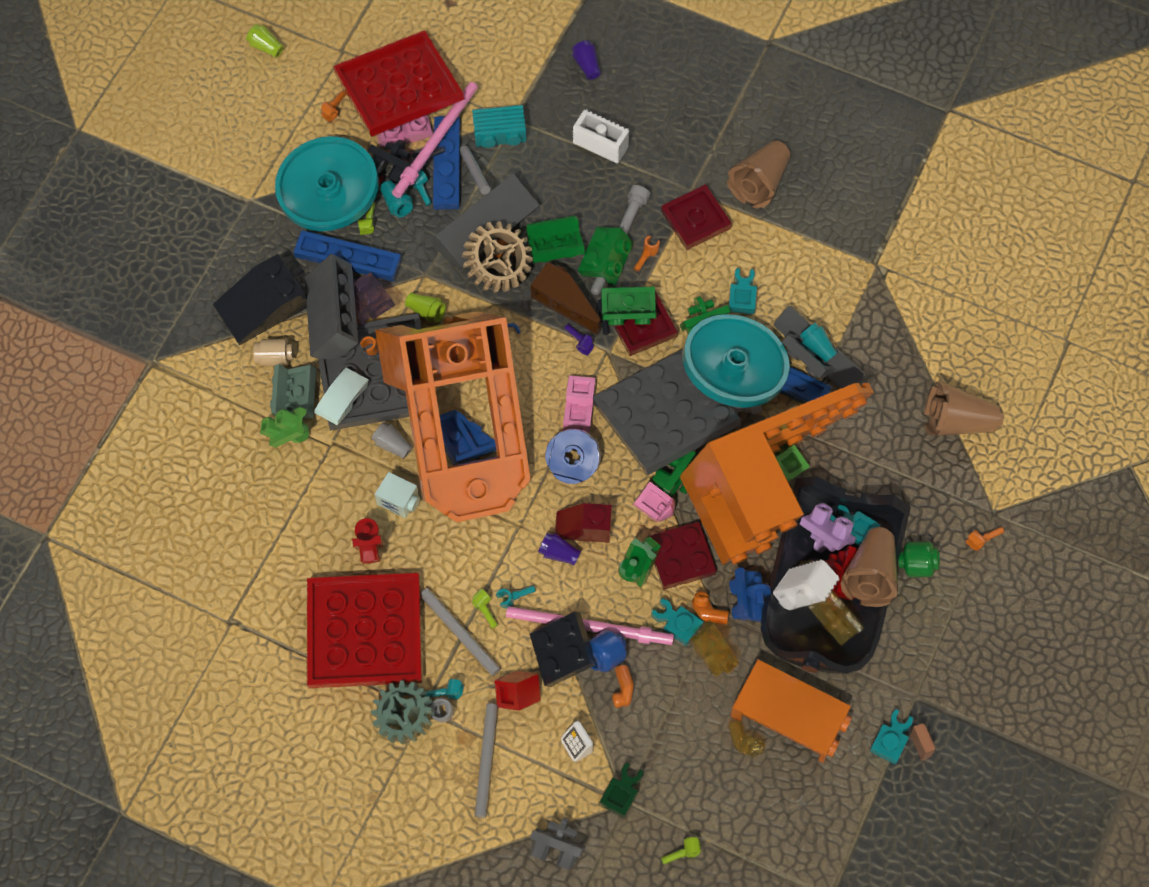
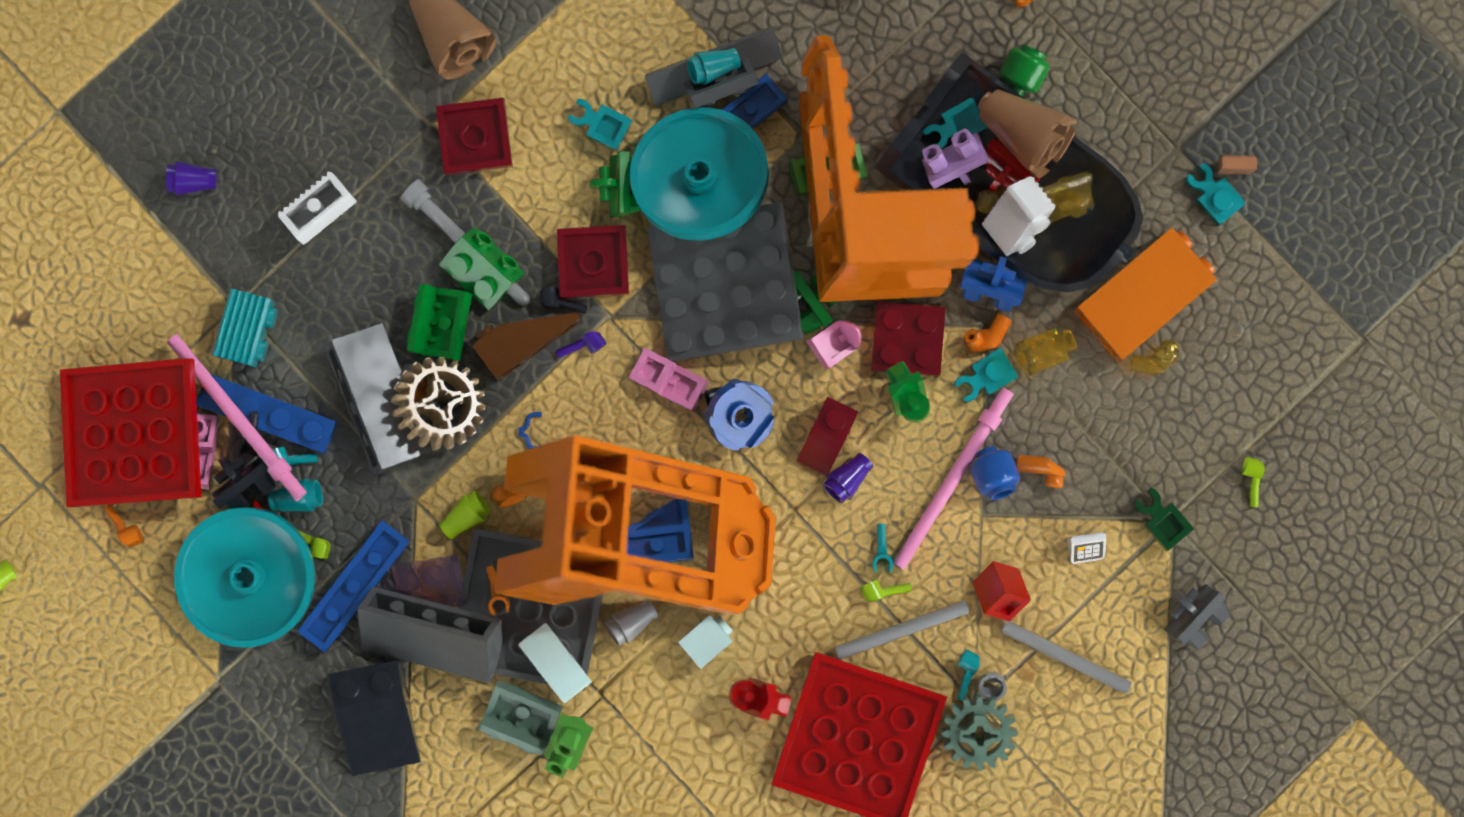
camera: 70 degrees left, 20 degrees up
tan brick [254,339,294,366] -> none
light grey bar [459,145,491,195] -> none
black plate [530,611,596,687] -> none
green bracket [601,287,656,325] -> none
orange hand [633,236,660,272] -> none

